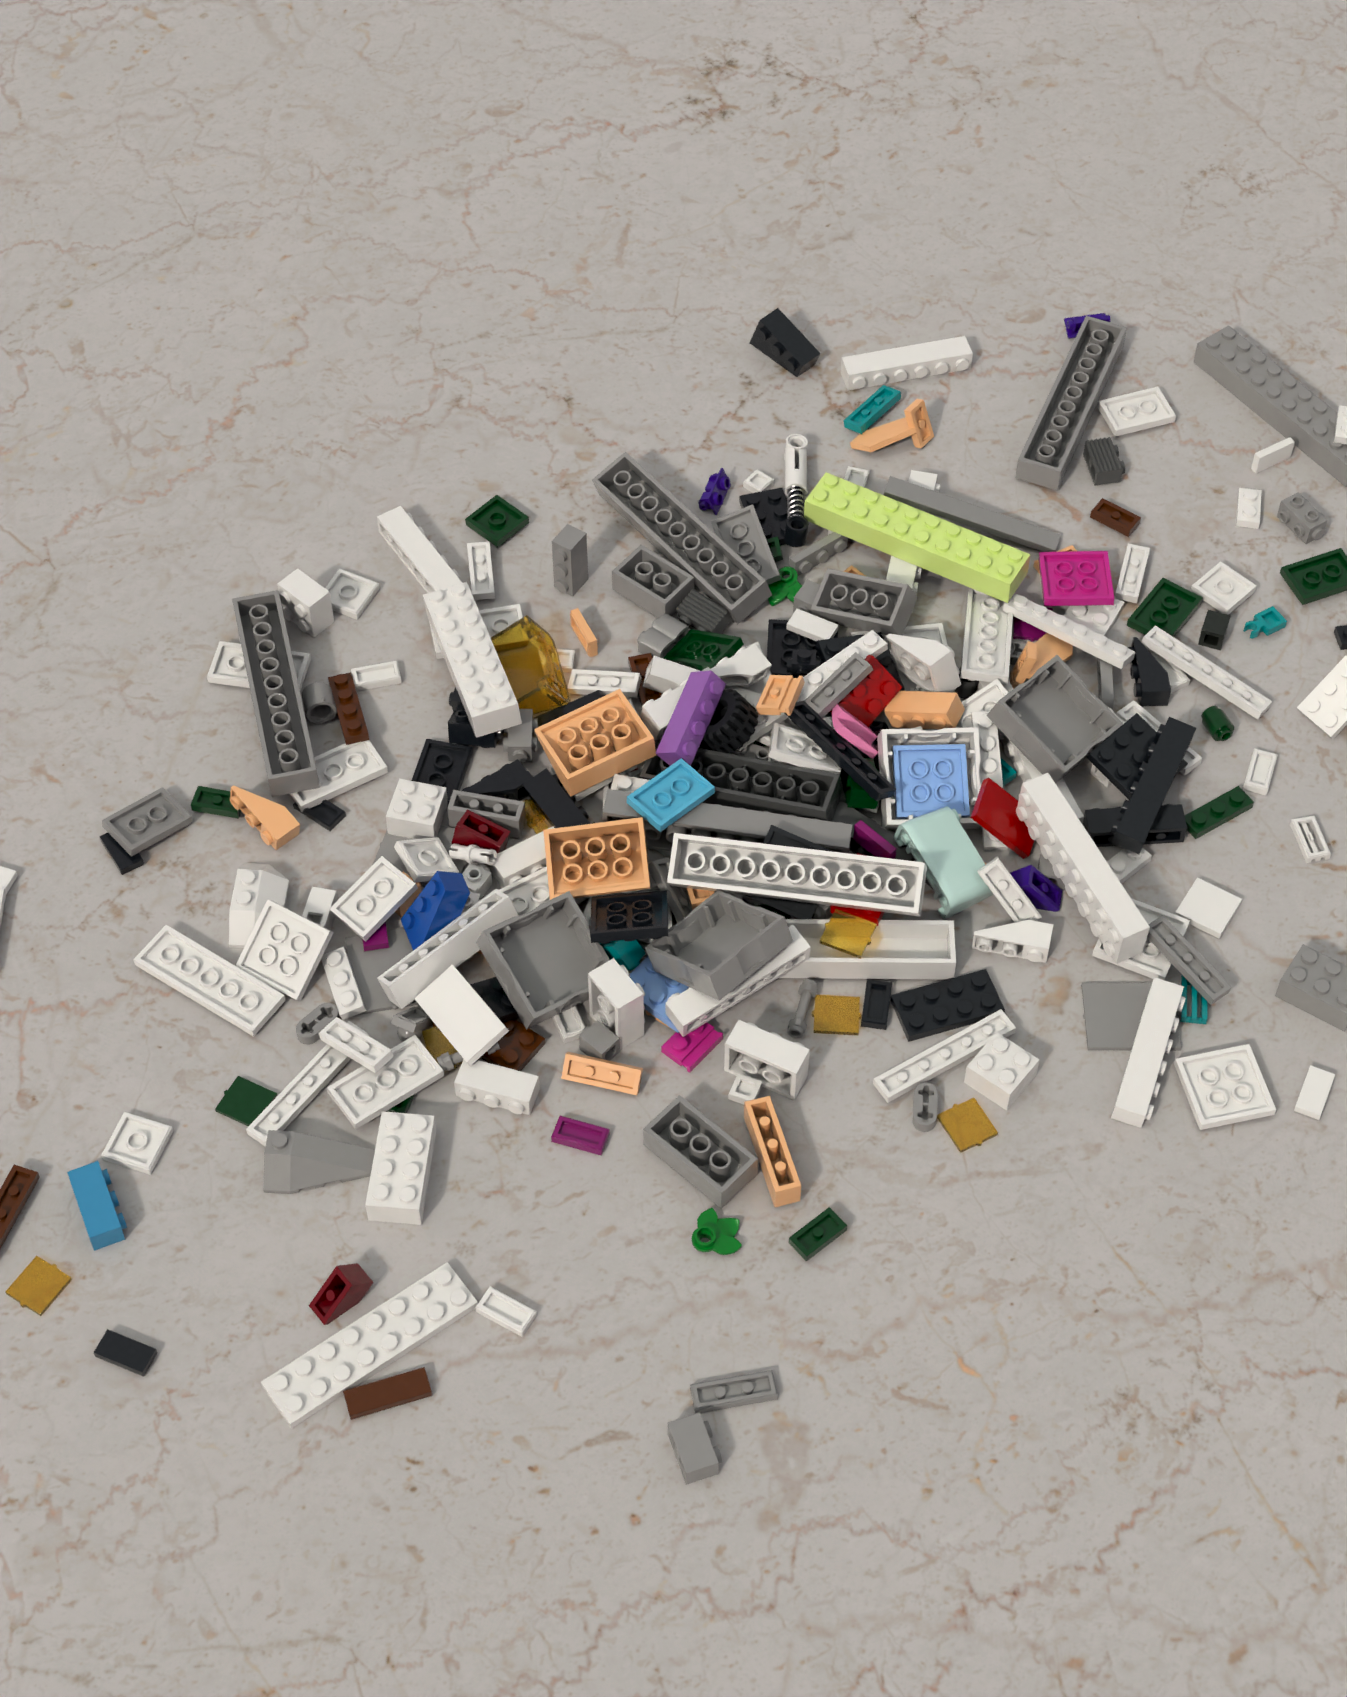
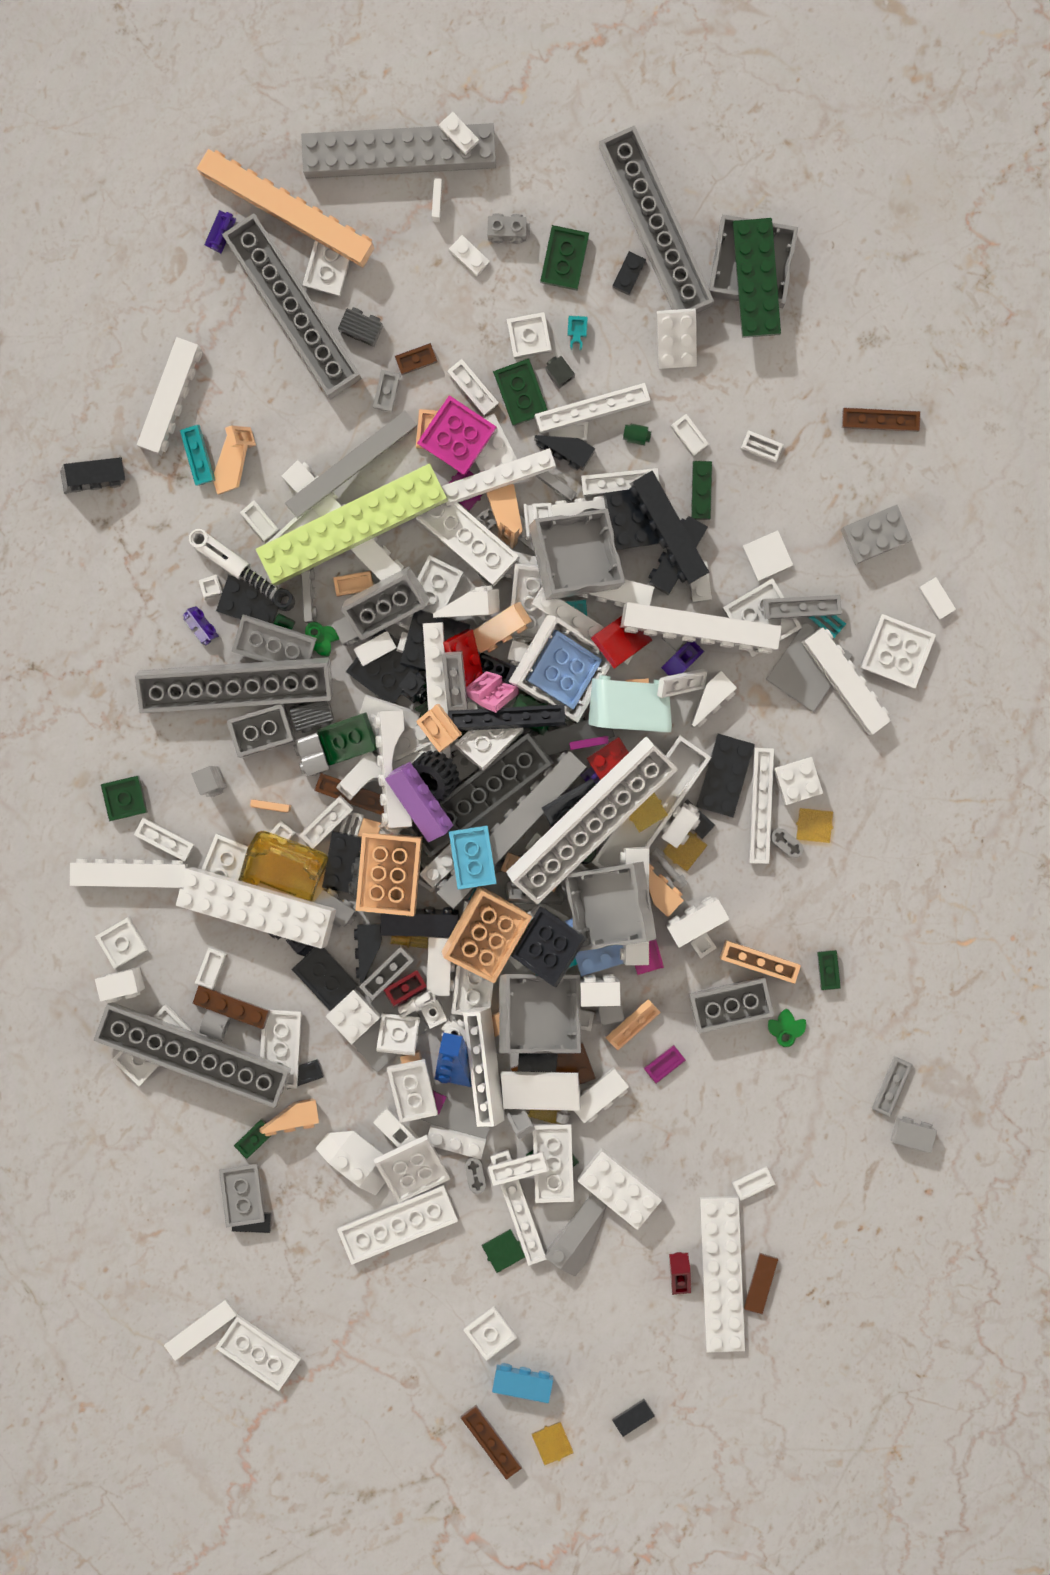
camera: 55 degrees left, 35 degrees up
none -> light nougat brick [197,149,375,268]
none -> light grey plate [373,369,401,412]
none -> light nougat slope [649,863,684,917]
none -> white brick [661,803,700,848]

